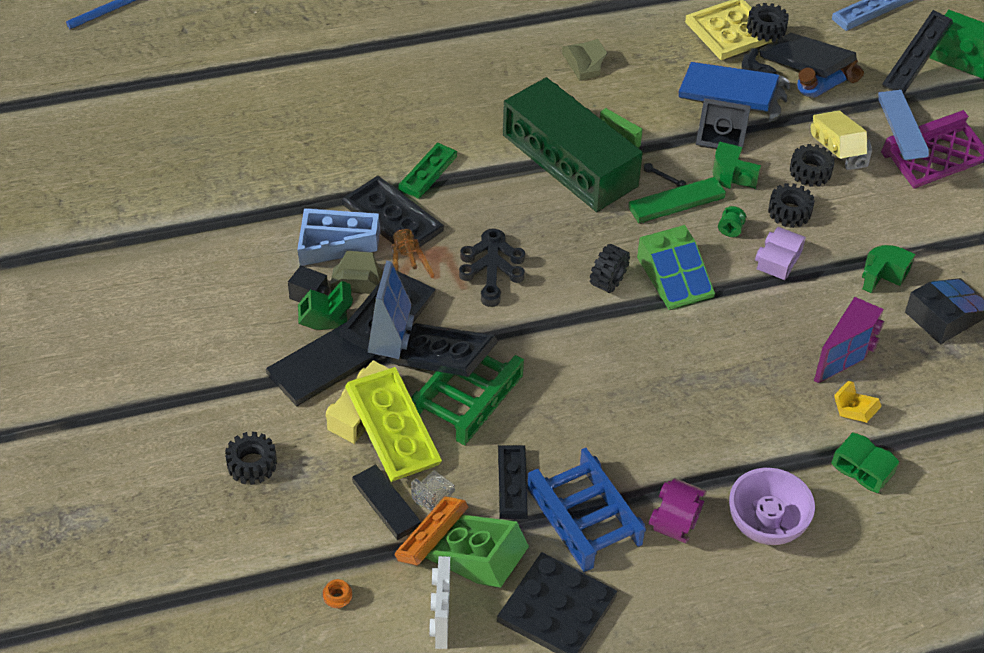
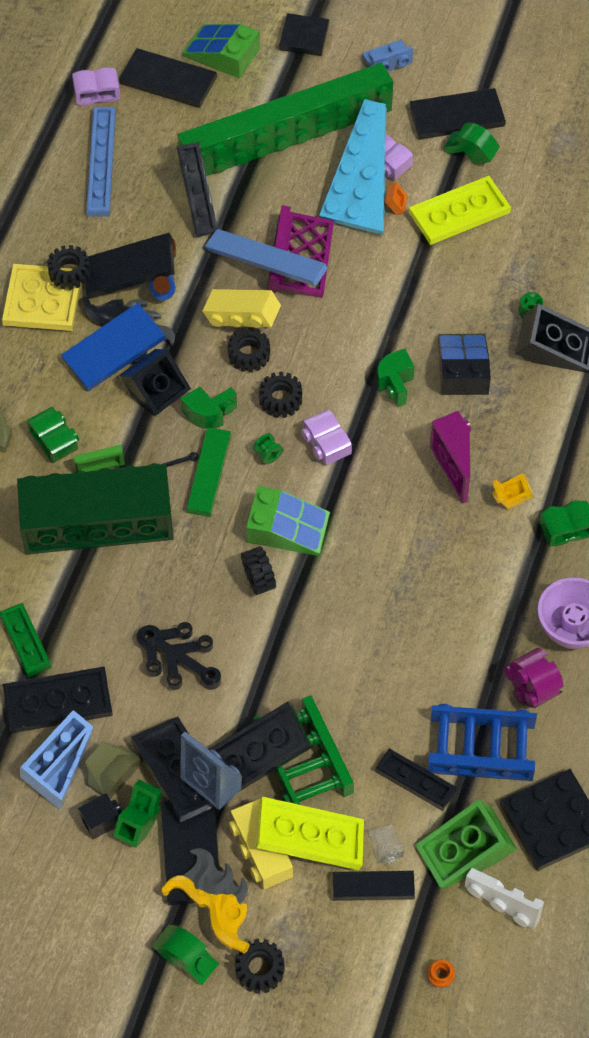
camera: 55 degrees left, 10 degrees up
clear orange plant [391,229,435,278] -> none
orange tile [394,496,469,566] -> none
none -> green brick [27,406,79,463]
none -> green brick [152,925,219,985]
none -> piece [162,848,250,954]

